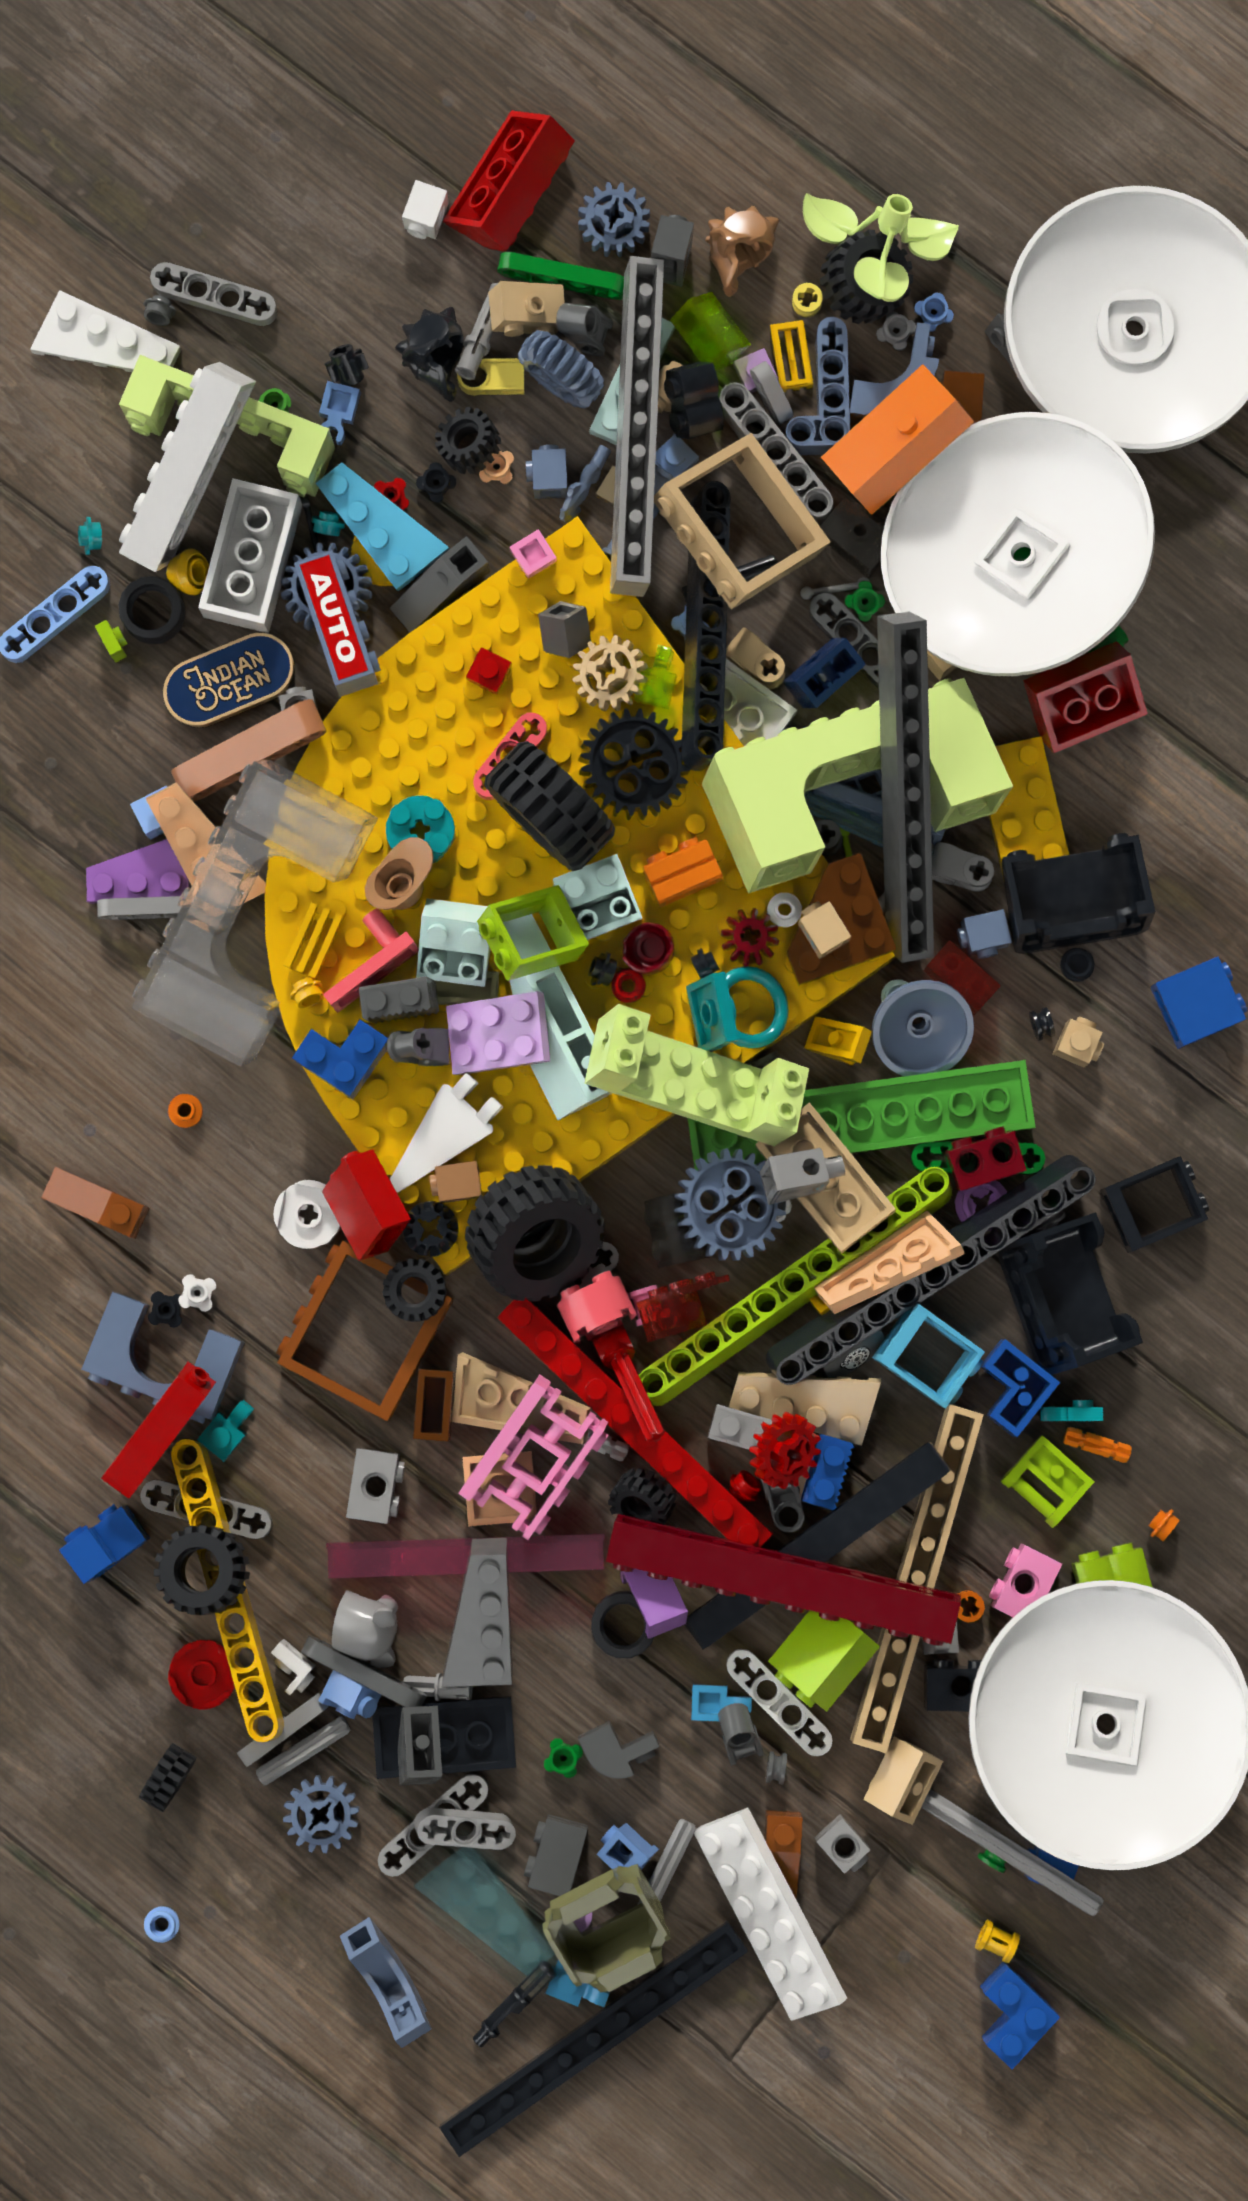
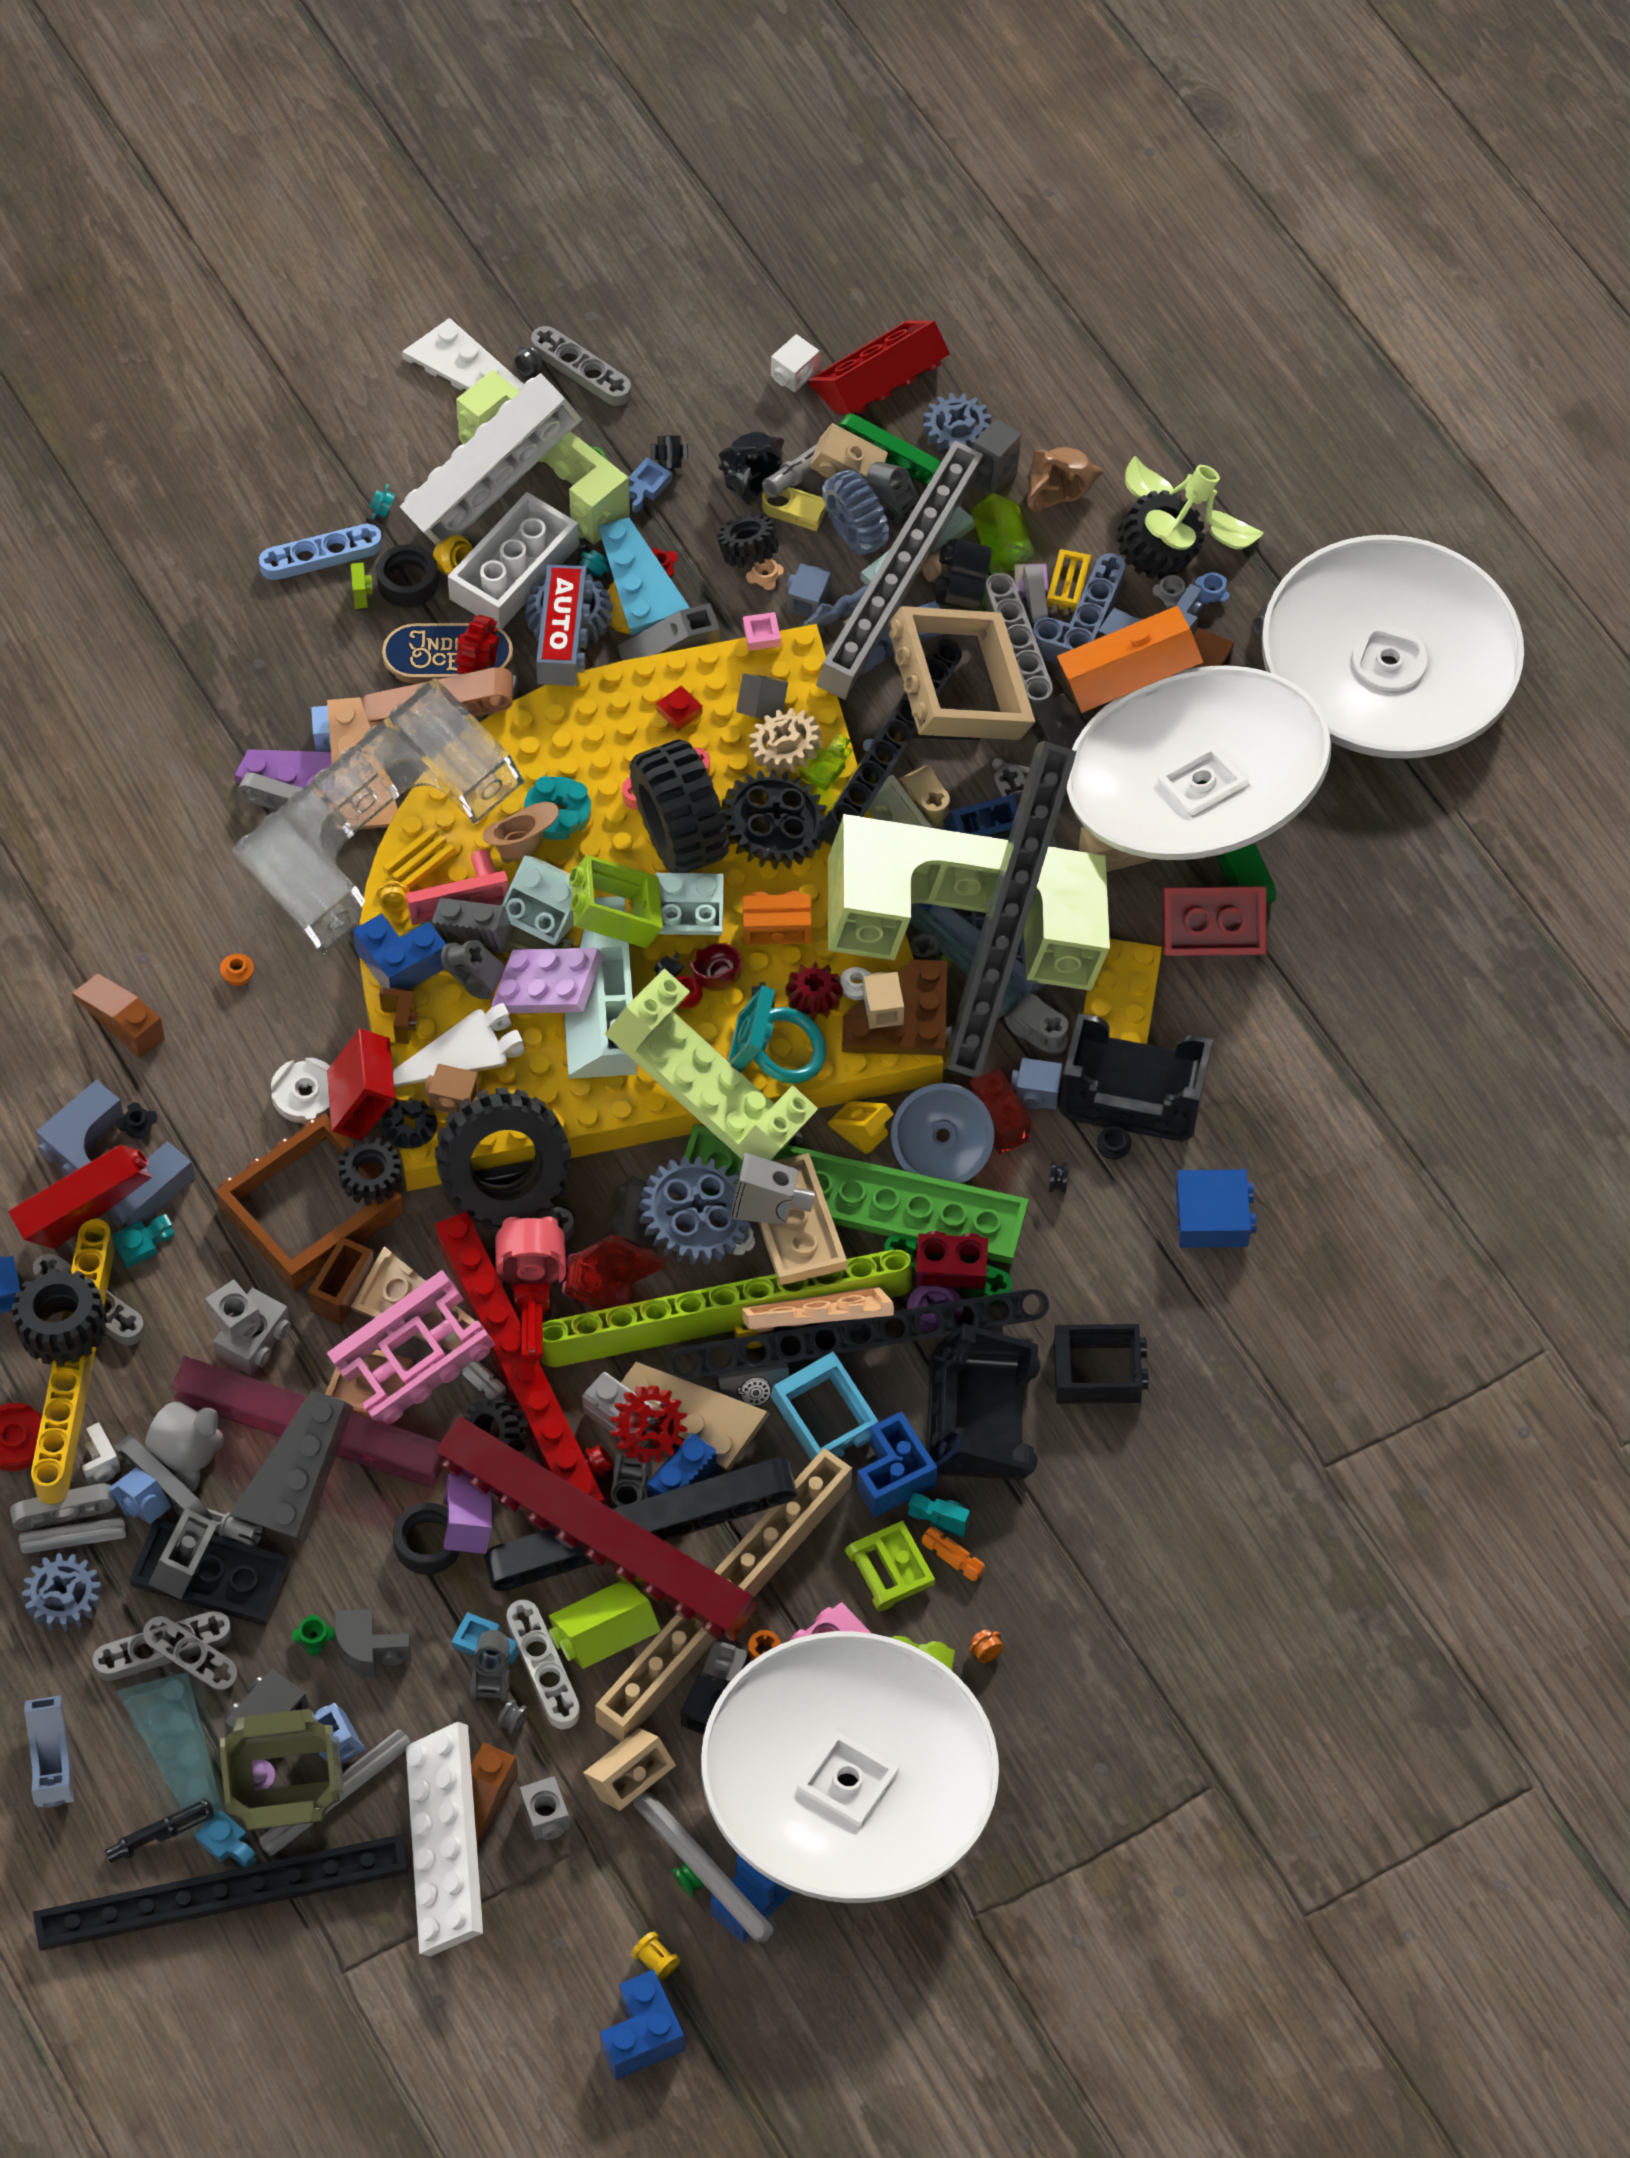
camera: 20 degrees right, 25 degrees down
white plate [178,1274,216,1312] -> none
black plate [416,462,457,503] -> none
light yellow bush [792,283,823,317] -> none
tan brick [1053,1017,1104,1068] -> none
none -> light grey brick [205,1279,261,1344]
none -> reddish brown bracket [379,987,420,1044]
none -> red gear [455,614,500,675]

